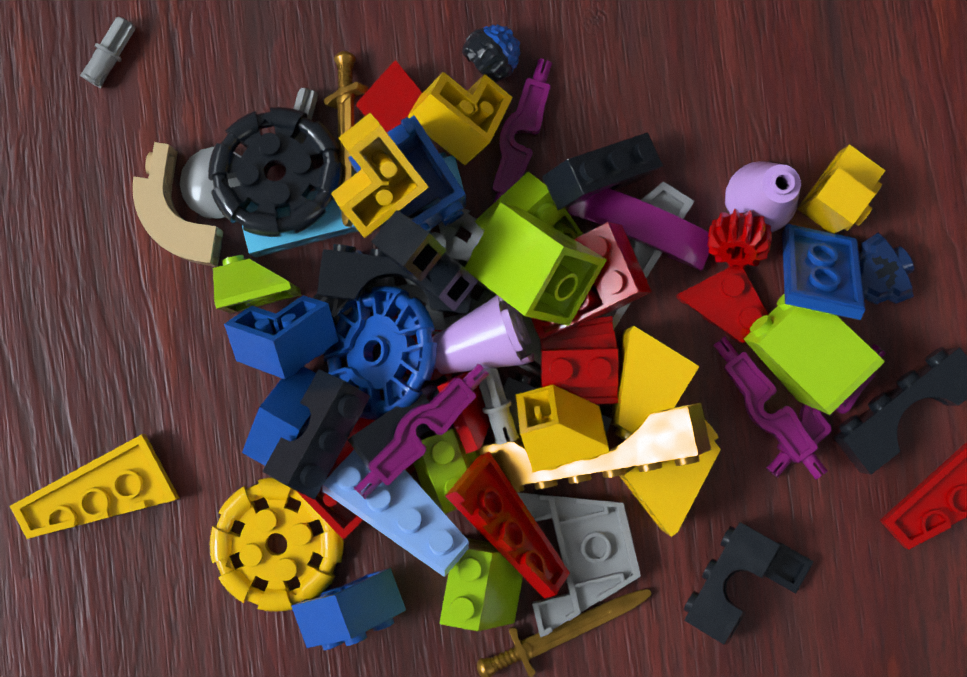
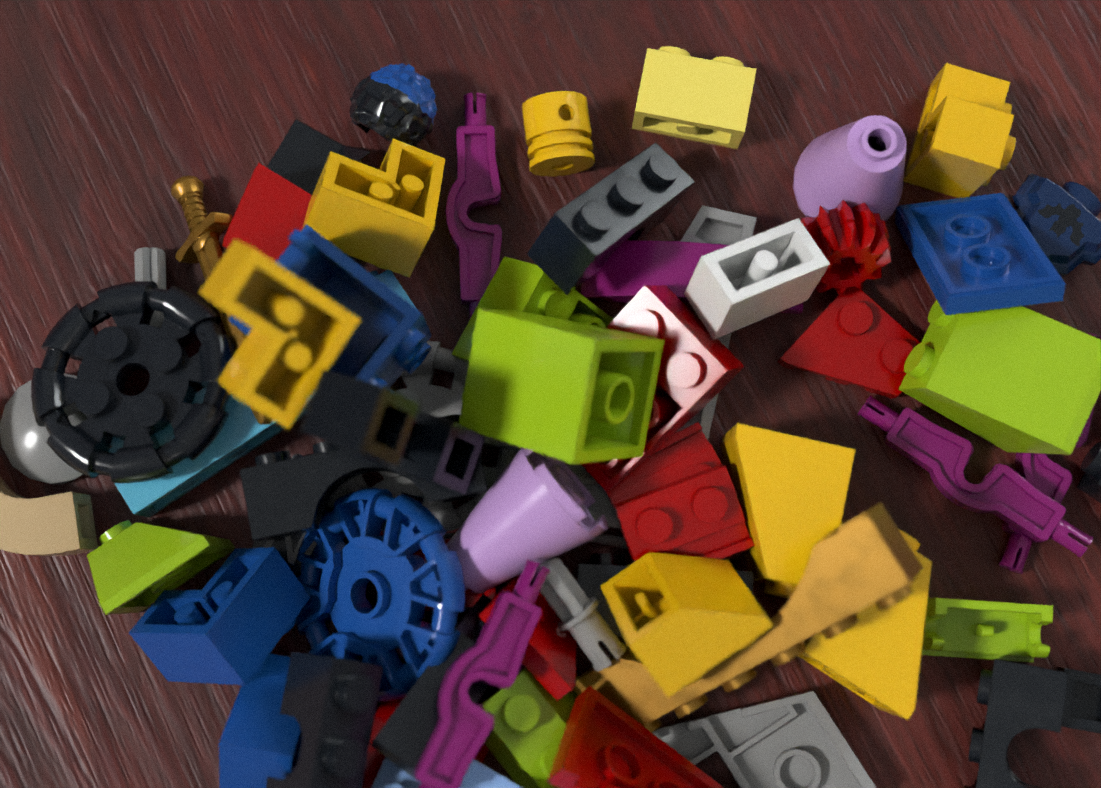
camera: 15 degrees left, 5 degrees down
none -> black sticker [267,120,371,195]
none -> yellow piece [522,91,595,177]
none -> light yellow brick [632,46,757,149]
none -> white brick [684,218,830,340]
none -> lime hinge [921,598,1053,662]

